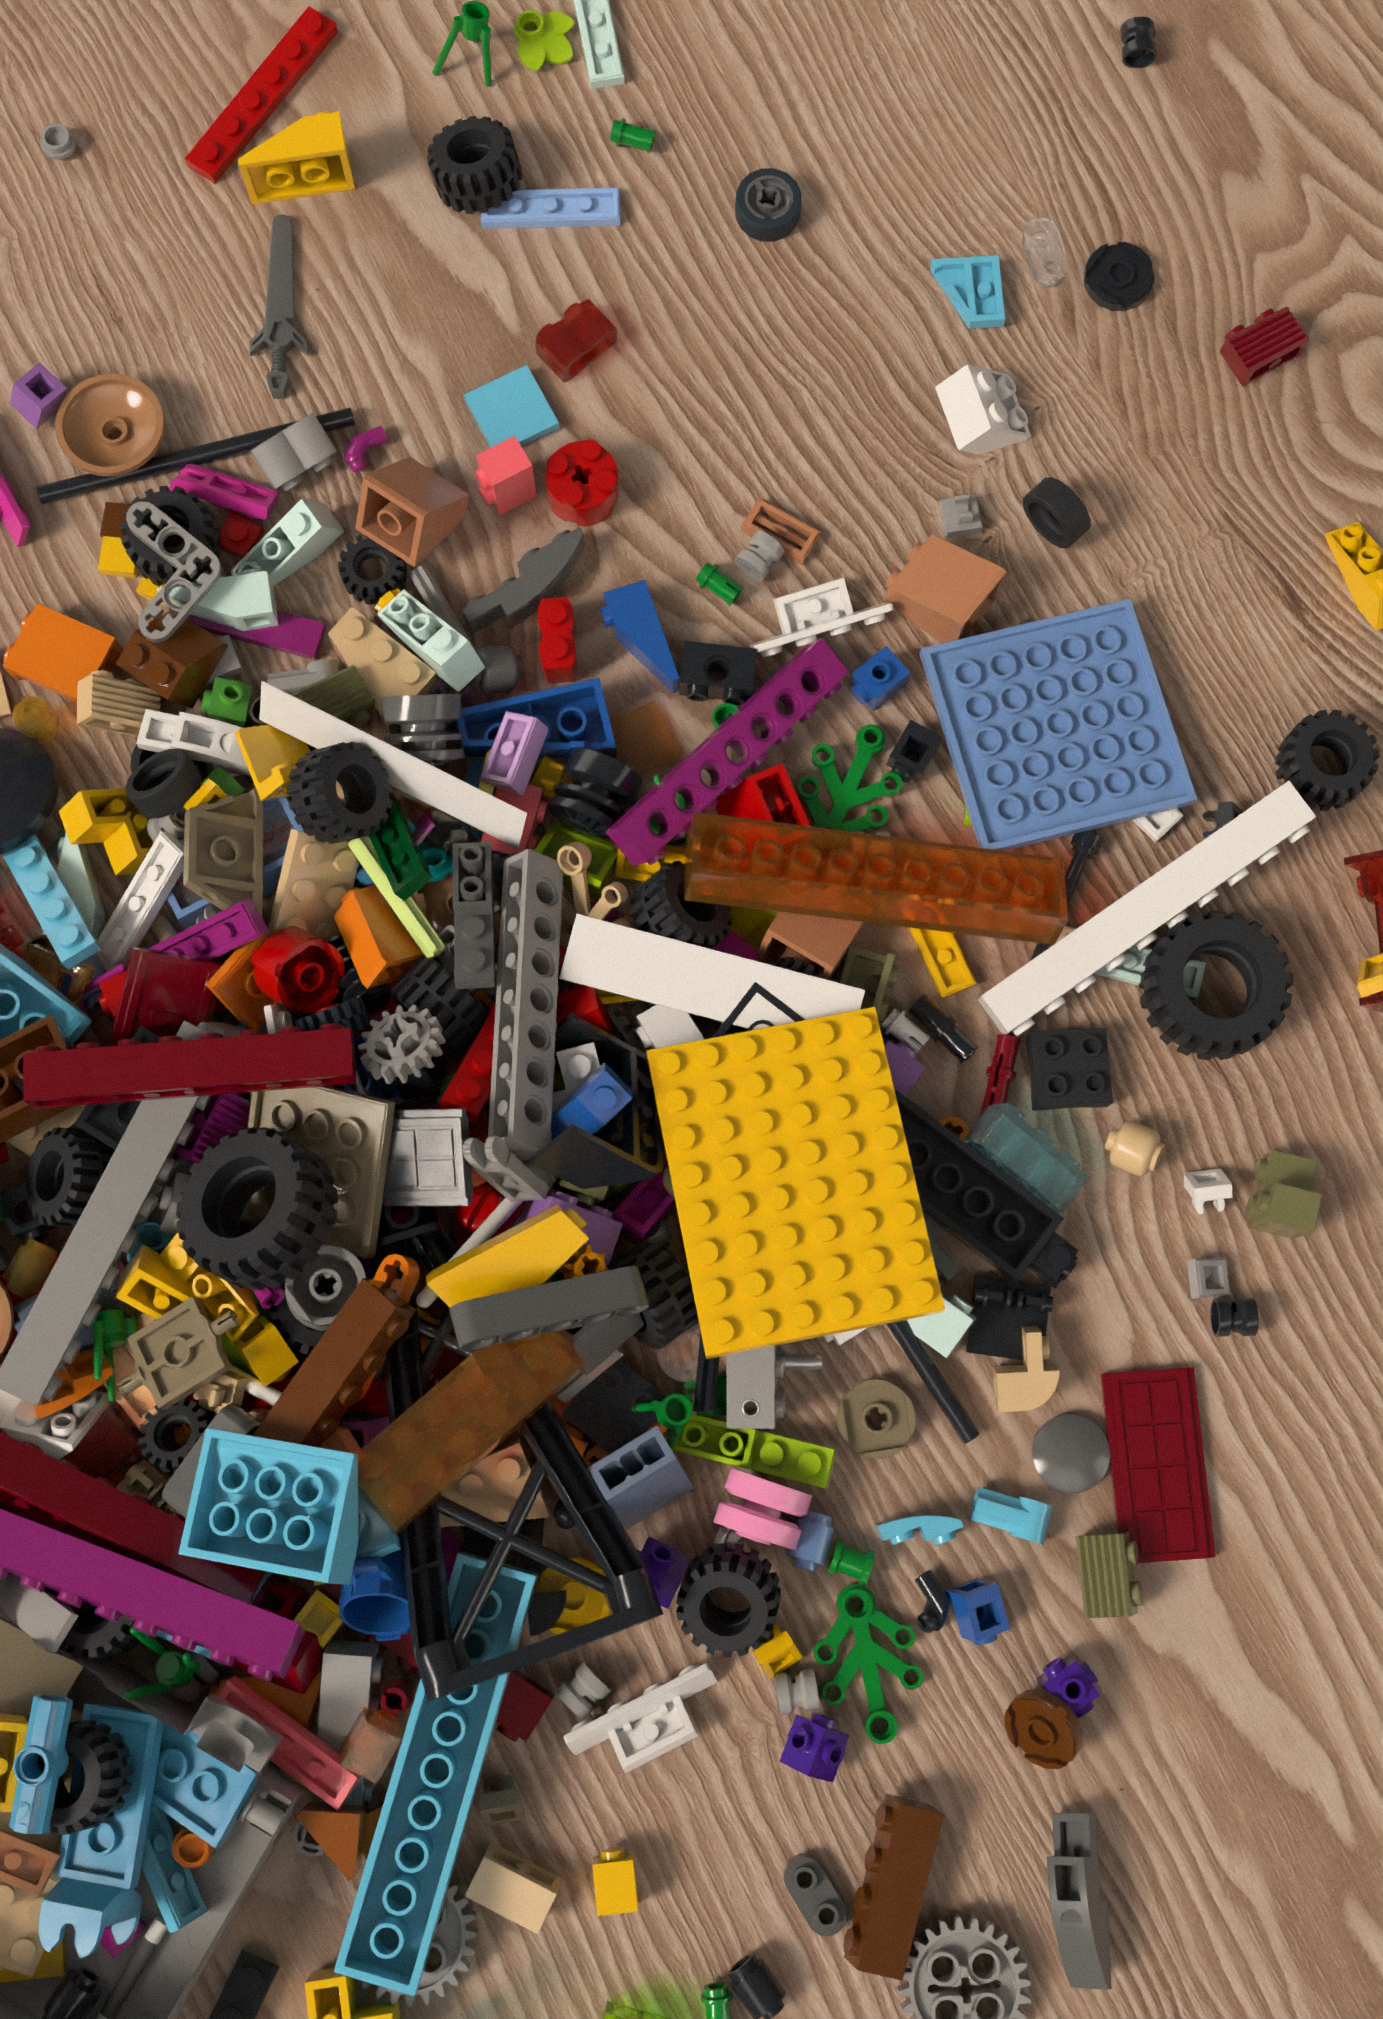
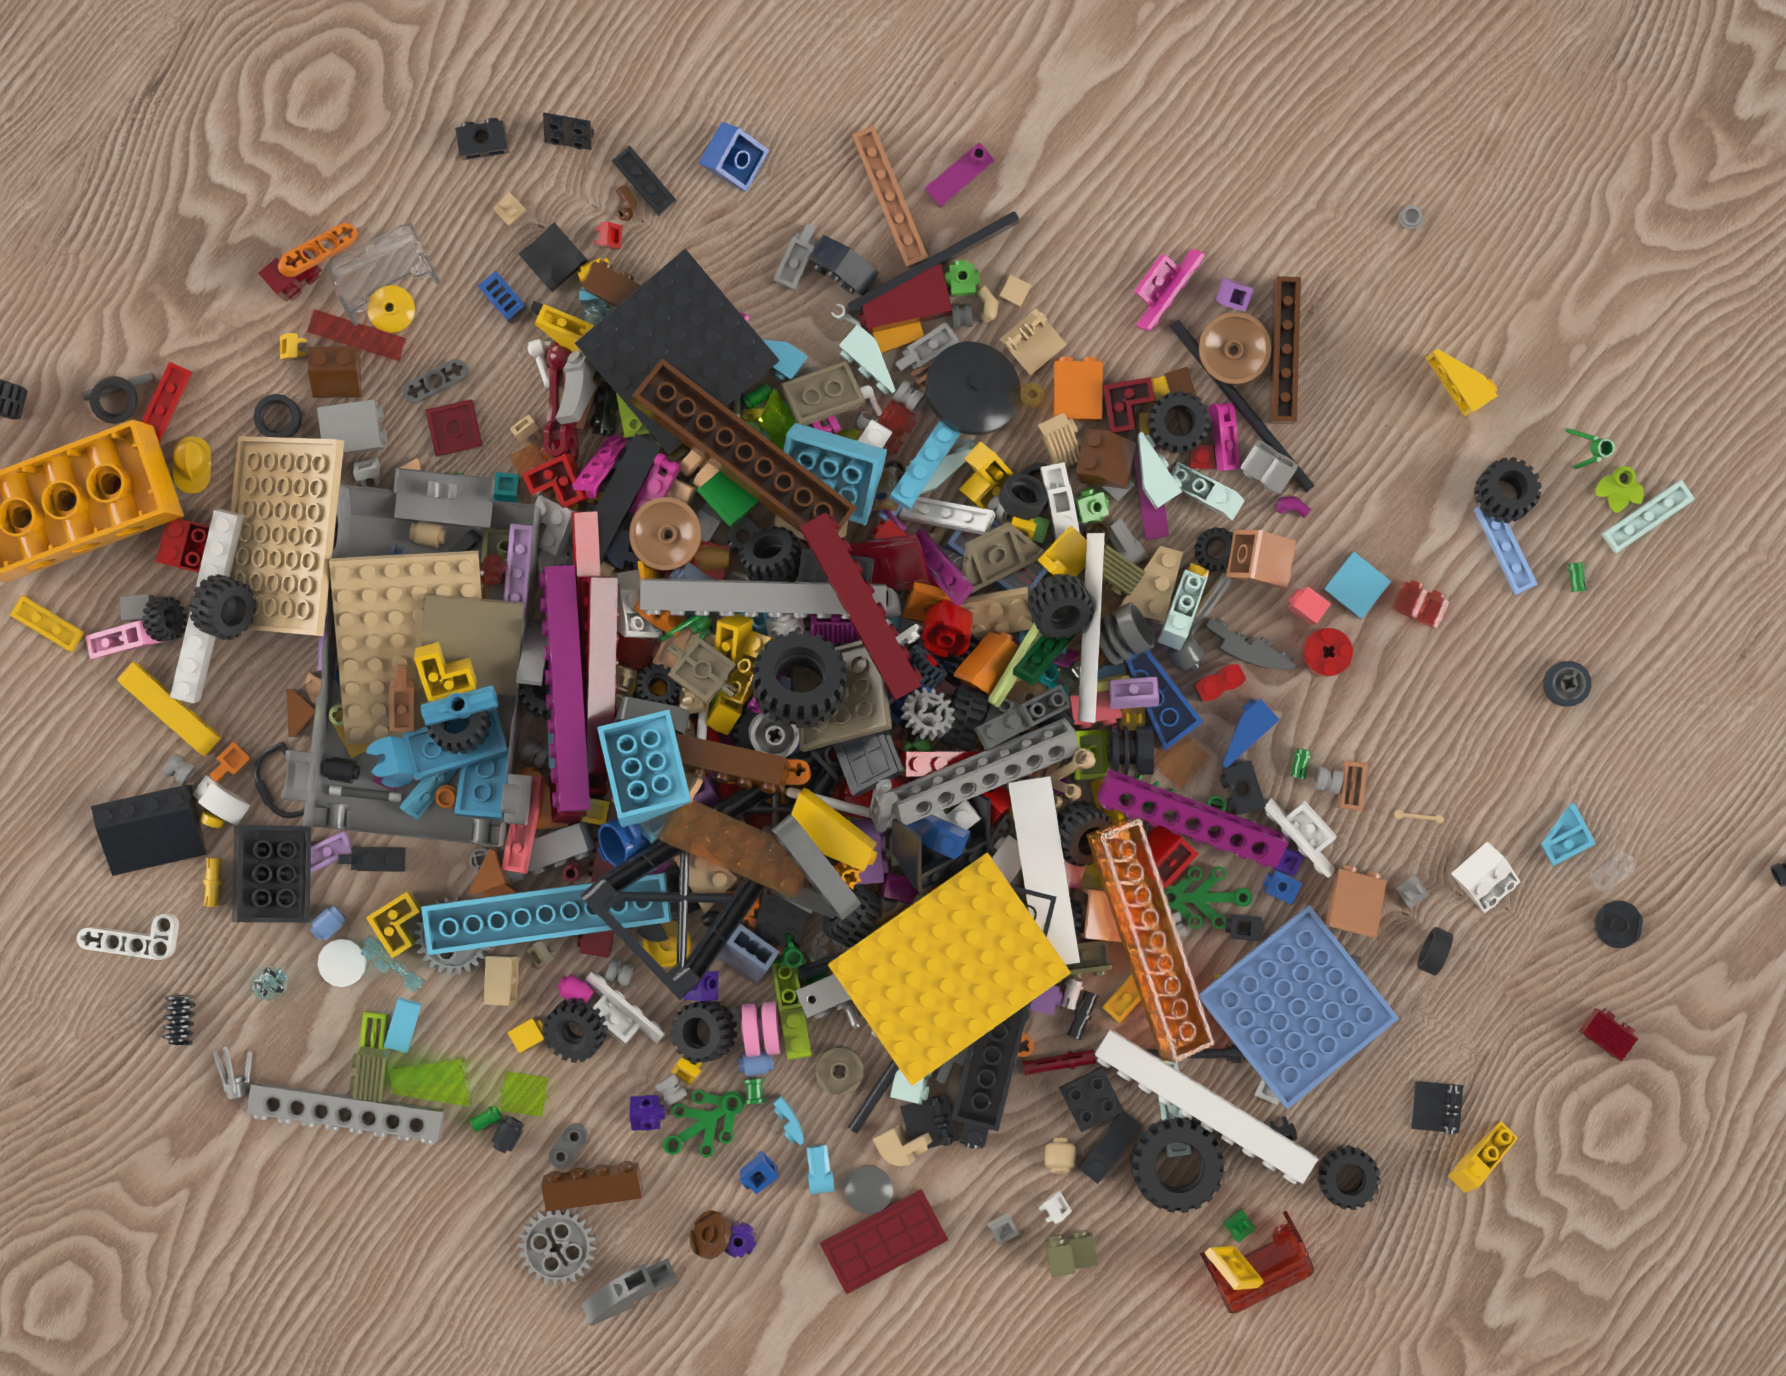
camera: 65 degrees right, 10 degrees up
green plant [124,1627,200,1699] -> none
light grey beam [126,501,221,643] -> none
red plate [184,6,338,184] -> none
dark grey sword [250,214,309,399] -> none
clear orange brick [339,1707,402,1784] -> none
black arm [915,1570,950,1633] -> none
clear light blue brick [963,1103,1089,1213] -> none
olive brick [1076,1532,1143,1619] -> none
black wheel [1210,1298,1259,1337] -> none
none -> clear neon green piece [500,1071,548,1117]
none -> black tyre [542,998,608,1063]
none -> dark pink brick [556,974,594,1004]
none -> black slope [1077,1111,1141,1184]
none -> dark red brick [1103,377,1157,434]
none -> green tile [1223,1208,1257,1243]
none -> reddish brown brick [1269,276,1301,424]
none -> dark purple tile [1271,847,1304,877]
none -> tan hinge [1394,810,1444,824]
none -> black hinge [1411,1081,1464,1134]

